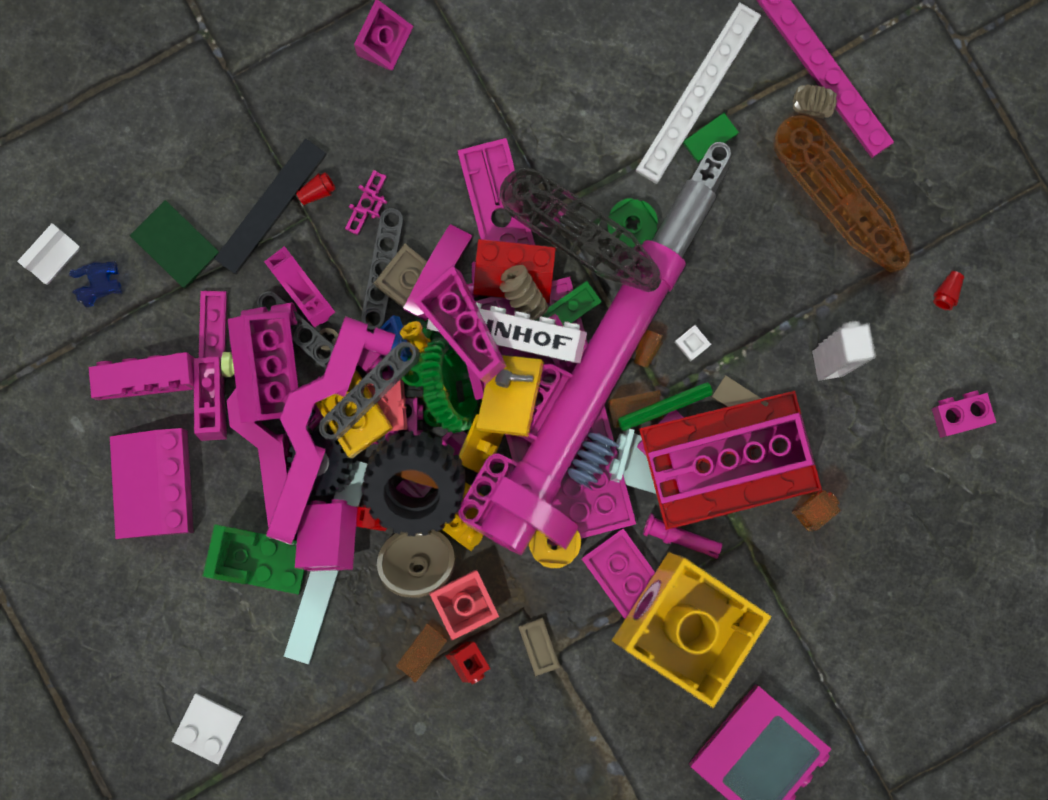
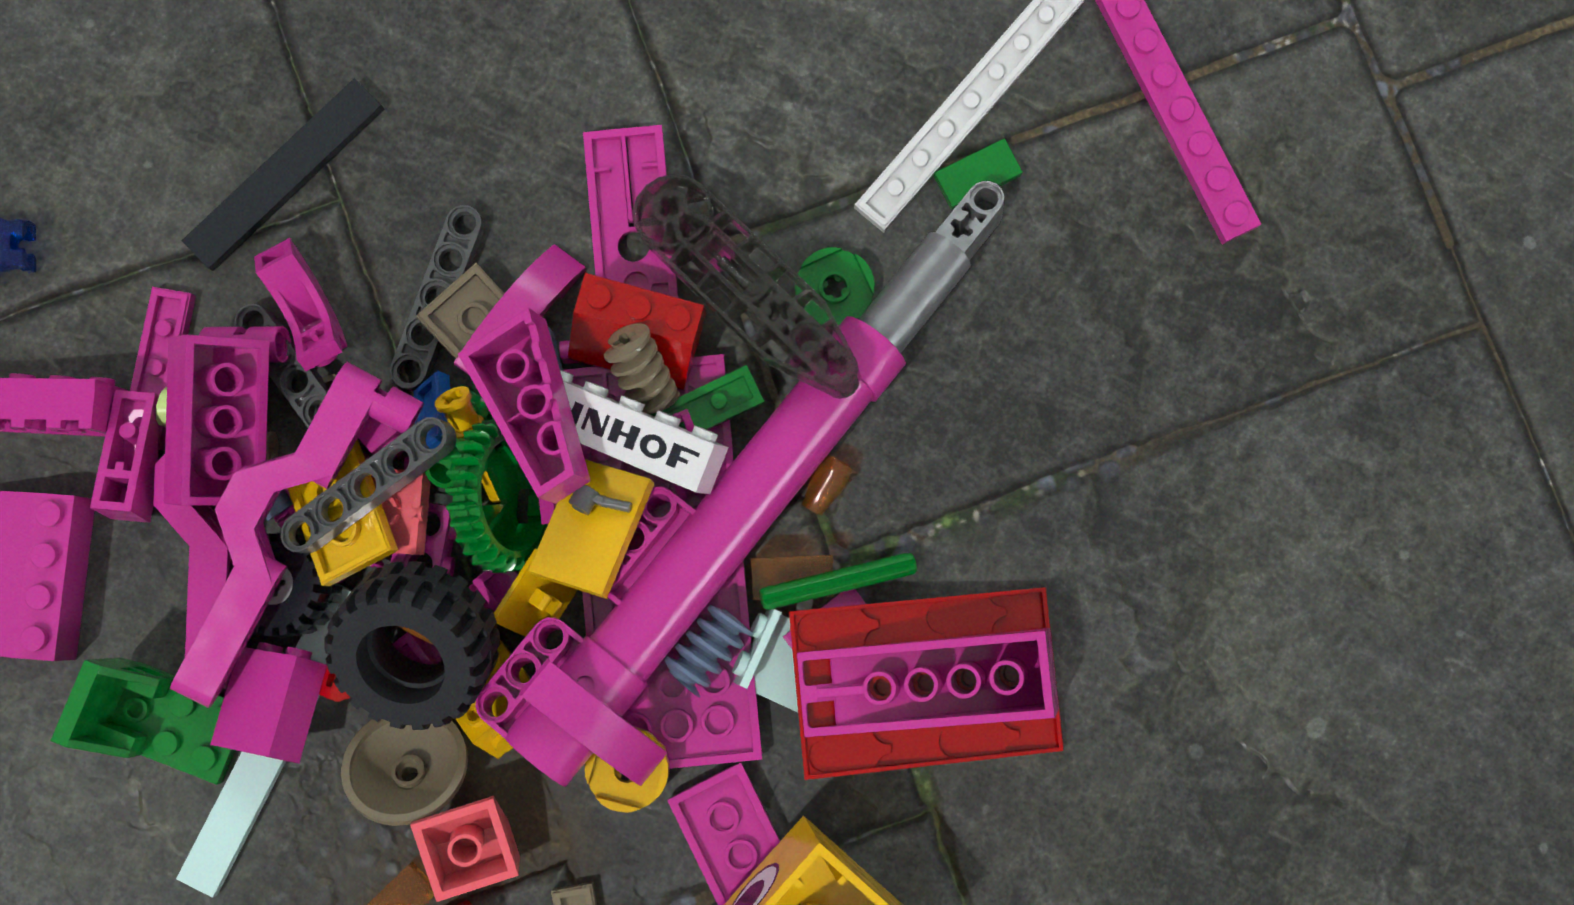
camera: 10 degrees right, 0 degrees up
dark green tile [129,200,219,289] -> none
red cone [296,172,336,205] -> none
dark pink piece [345,170,387,235] -> none
dark pink pin [643,514,722,559] -> none
white plate [675,325,711,362] -> none
dark tan tile [711,375,769,407] -> none
clear orange beam [773,115,910,272] -> none
clear orange brick [792,490,841,532] -> none
dark tan gear [793,84,837,118] -> none
white brick [812,322,875,381] -> none
dark pink brick [932,390,996,438] -> none
red cone [933,271,965,310] -> none

